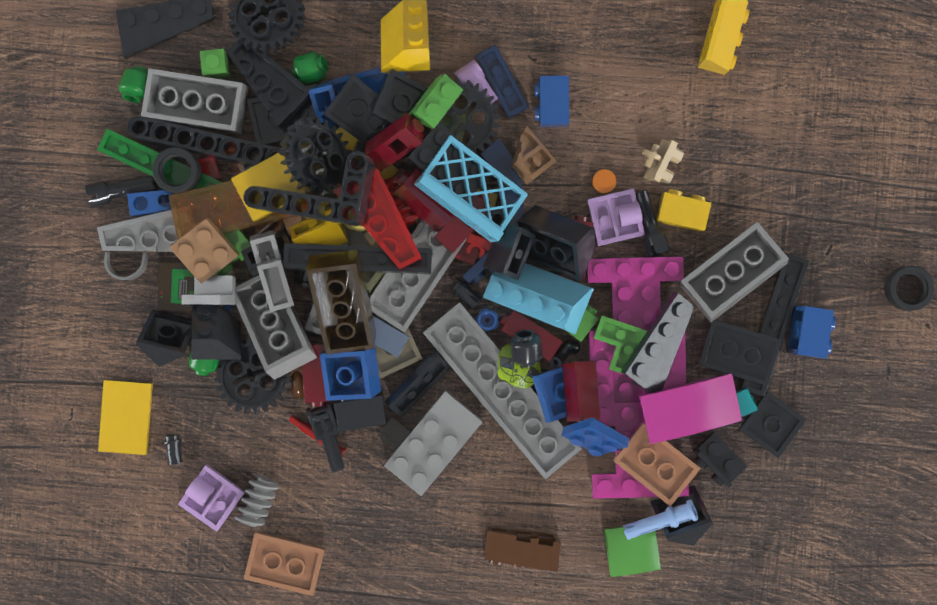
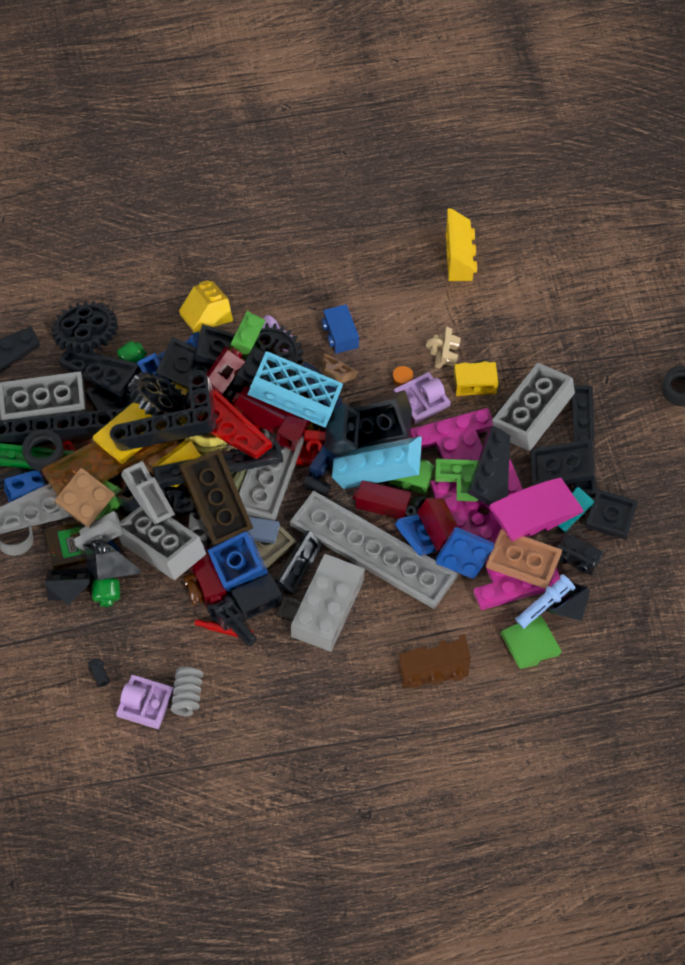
camera: 20 degrees left, 30 degrees down
yellow tile [98,380,153,455] -> none
bright green brick [200,49,231,79] -> none
black gear [214,337,292,414] -> none
nougat plate [244,531,325,596] -> none
dark blue tile [475,44,529,119] -> none
blue plate [475,308,499,332] -> none
lime dish [497,343,541,389] -> none
black head [510,329,543,367] -> none
black piece [635,190,671,258] -> none
blue brick [786,306,836,359] -> none

